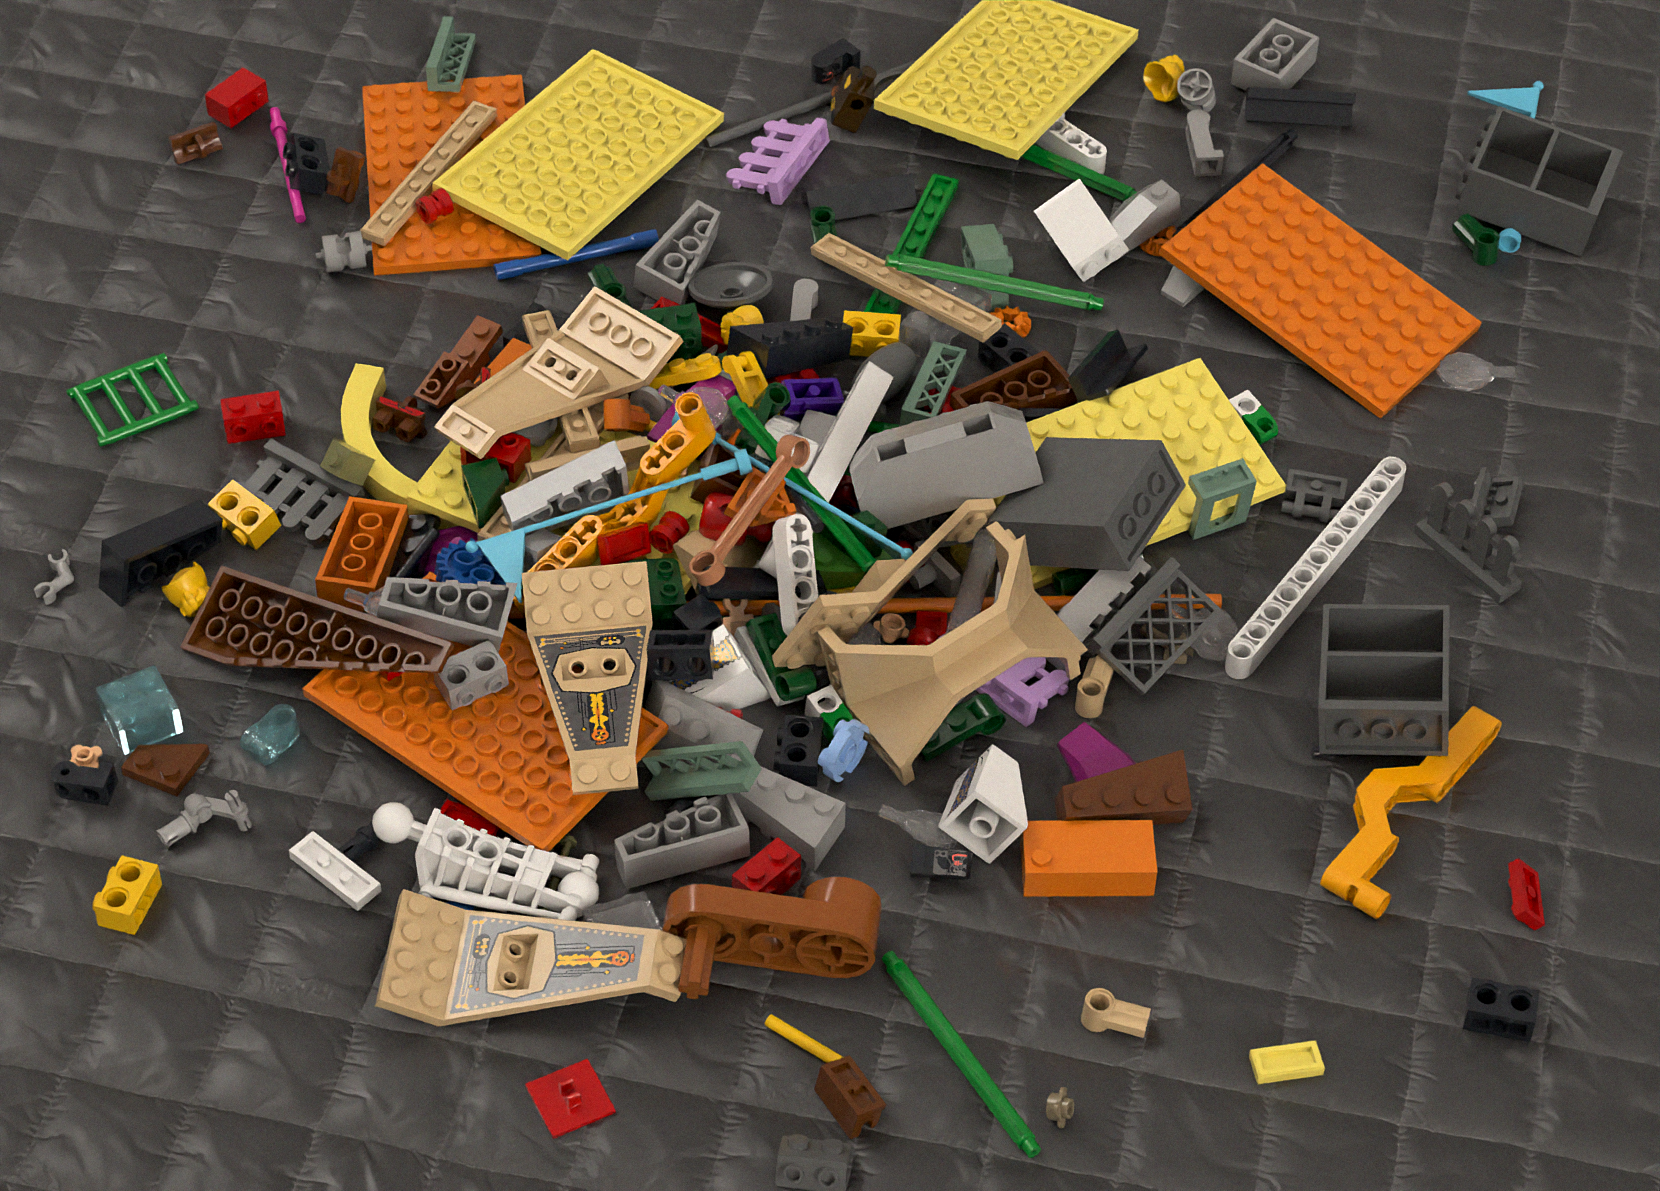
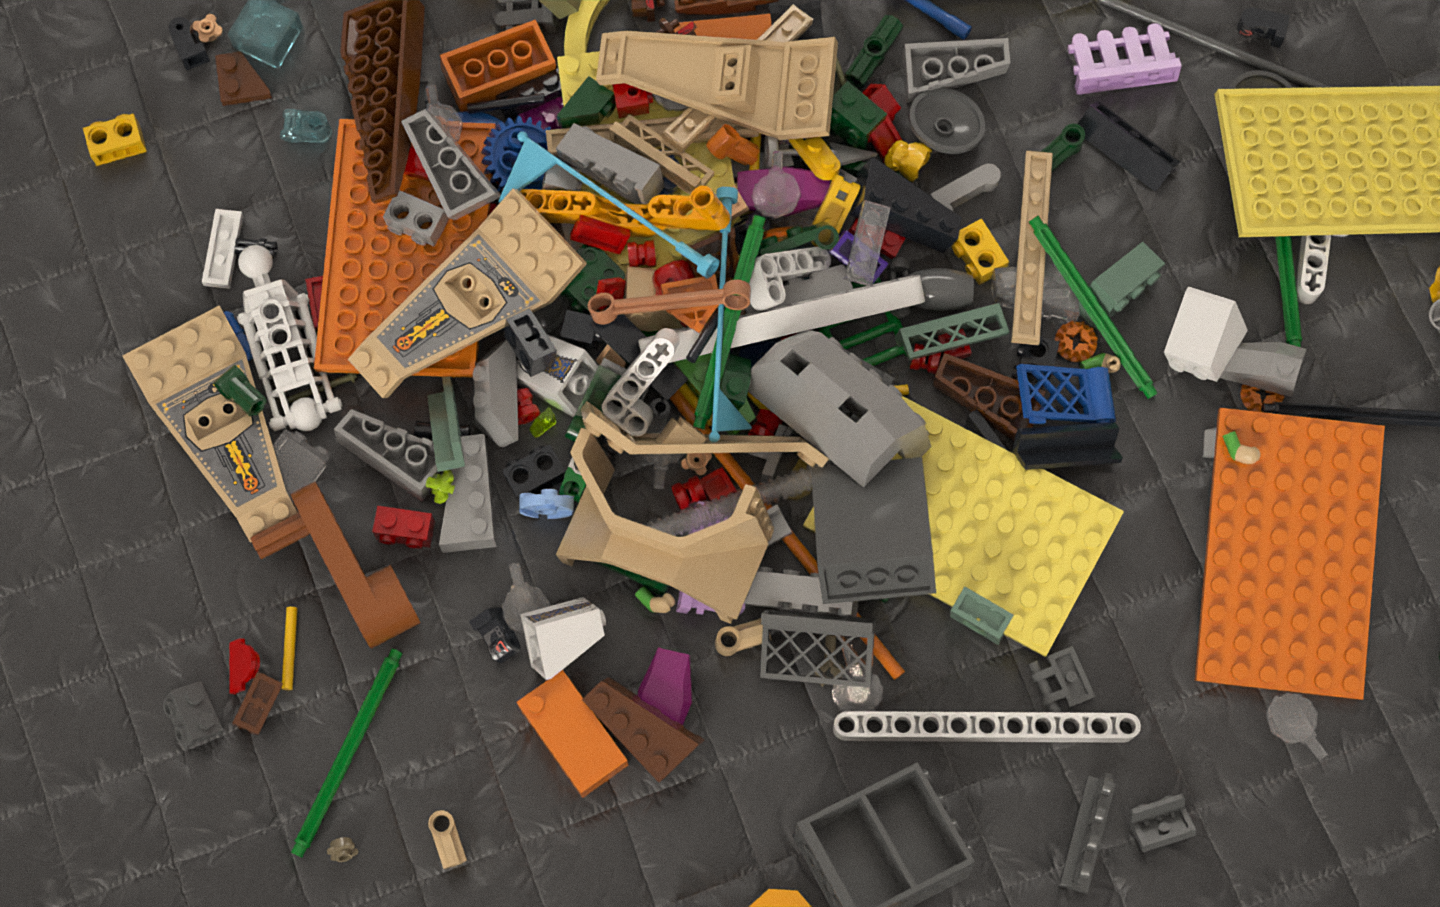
camera: 55 degrees right, 25 degrees up
light grey pin [156,790,252,848] -> none
red piece [525,1058,616,1139] -> none
dark brown torso [831,66,877,133] -> none
green tile [863,173,959,314] -> none
light grey leg [1185,109,1224,176] -> none
green leg [1229,390,1278,446] -> none
none -> dark green piece [213,365,267,417]
none -> red piece [229,638,260,694]
none -> lime plant [426,470,455,504]
none -> clear neon green tile [529,407,556,438]
none -> red plate [596,277,626,309]
none -> tan arm [635,586,675,613]
none -> clear plate [844,200,891,286]
none -> blue piece [1016,364,1116,424]
none -> arm [1079,353,1121,373]
none -> arm [1222,431,1261,464]

